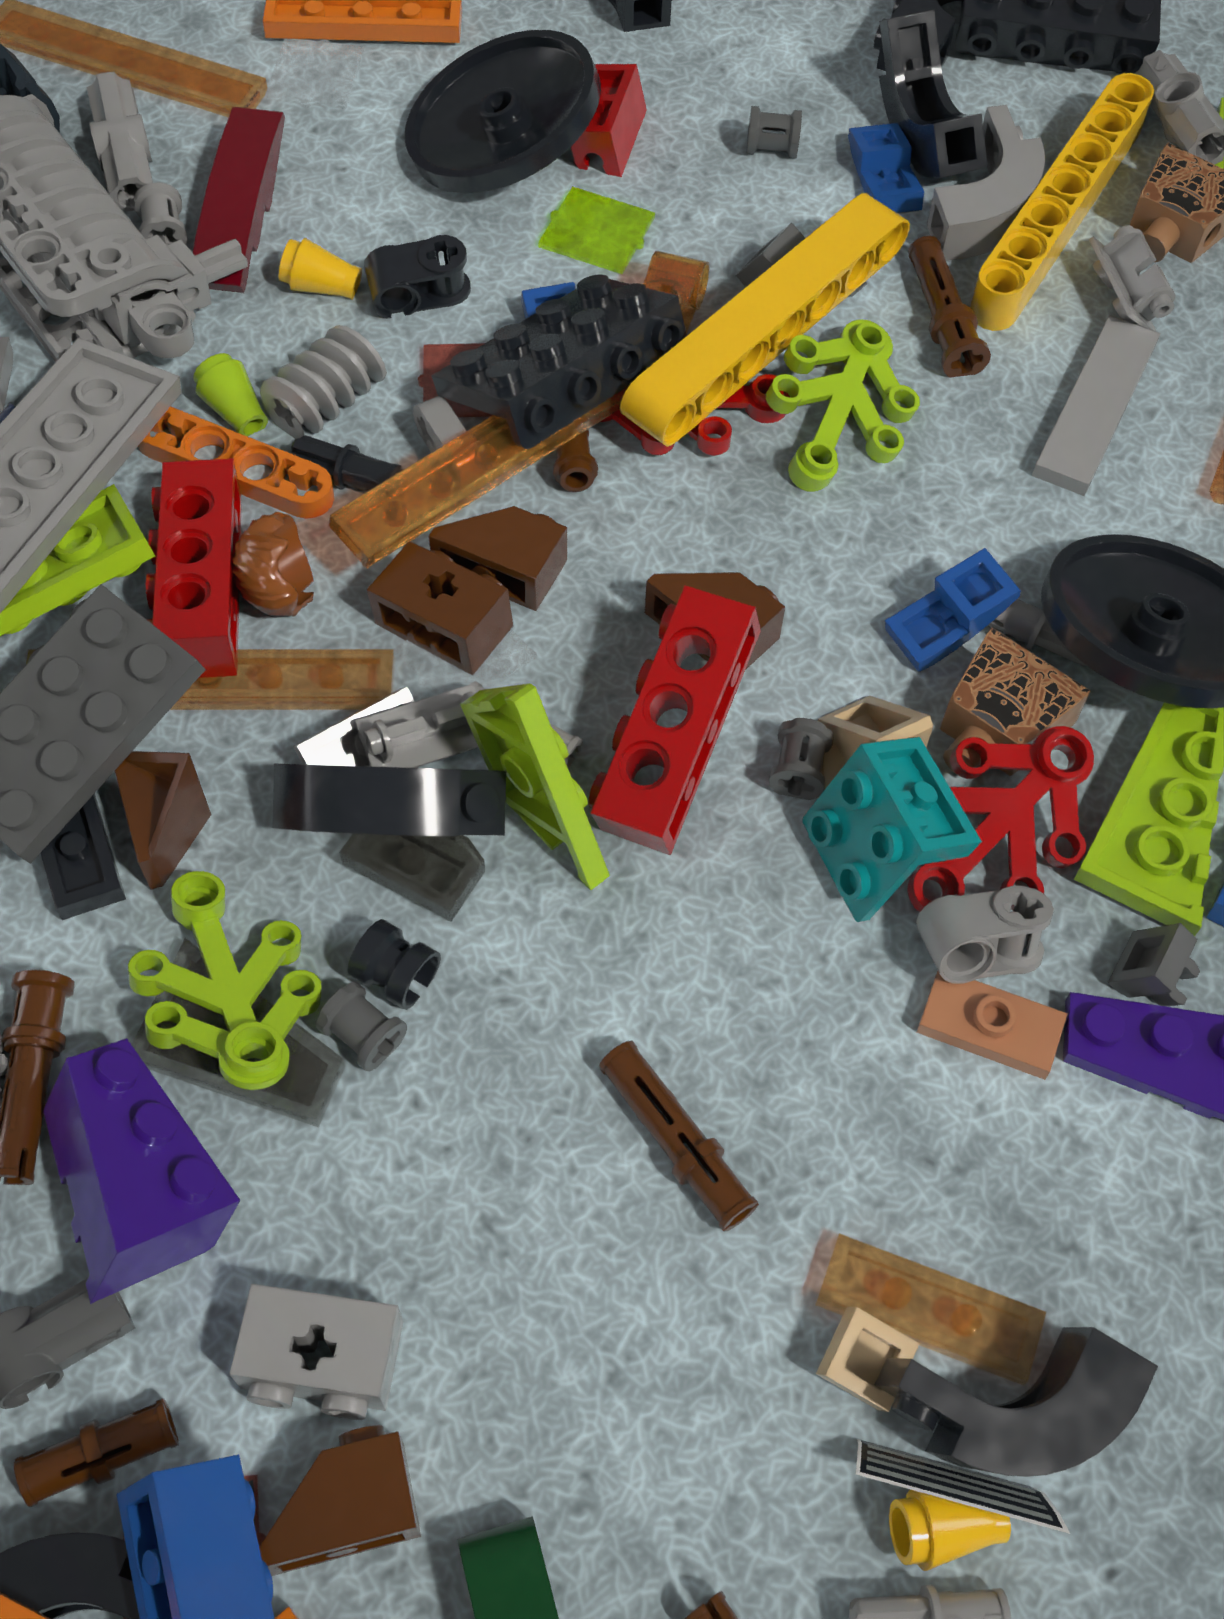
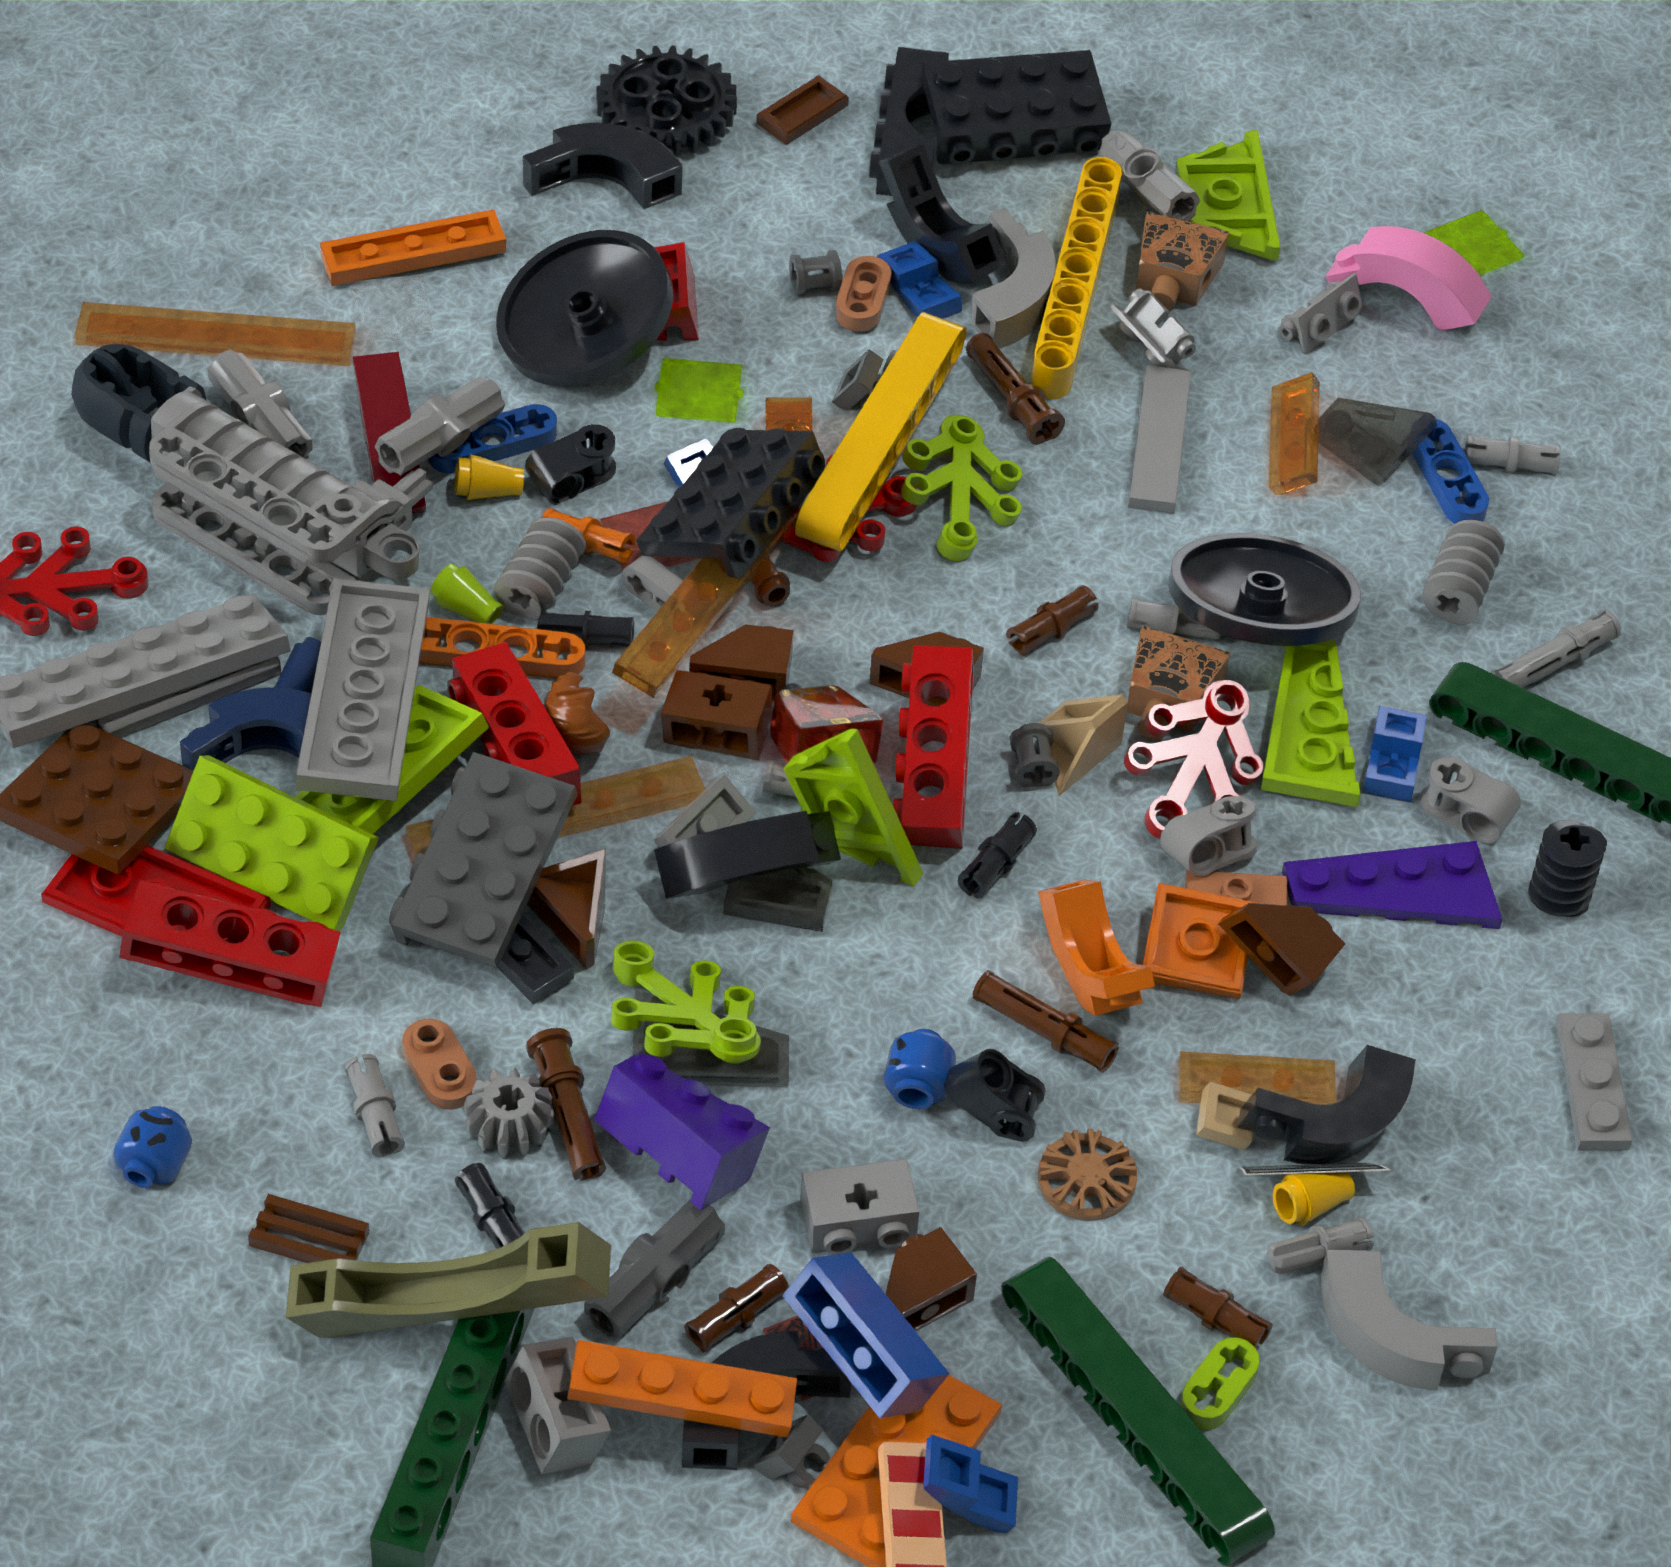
camera: 20 degrees left, 10 degrees down
light grey bush [134,182,187,245] -> none
dark grey bush [315,981,407,1072] -> none
black wheel [347,919,441,1010] -> none
light grey hinge [355,683,479,768] -> none
teal bracket [802,737,982,922] -> none
blue slope [885,548,1021,672] -> none
dark grey tile [1108,923,1200,1007] -> none
none -> light grey piece [375,376,505,476]
none -> blue beam [428,404,557,474]
none -> orange pin [541,508,636,564]
none -> clear red torso [770,683,884,763]
none -> nougat plate [836,256,891,331]
none -> blue head [884,1029,956,1110]
none -> black piece [944,1049,1046,1142]
none -> black pin [957,812,1037,899]
none -> reddish brown pin [1006,585,1099,656]
none -> orange arch [1038,879,1155,1016]
none -> medium nougat wheel [1038,1129,1137,1221]
none -> orange plate [1142,883,1257,999]
none -> reddish brown slope [1218,903,1345,996]

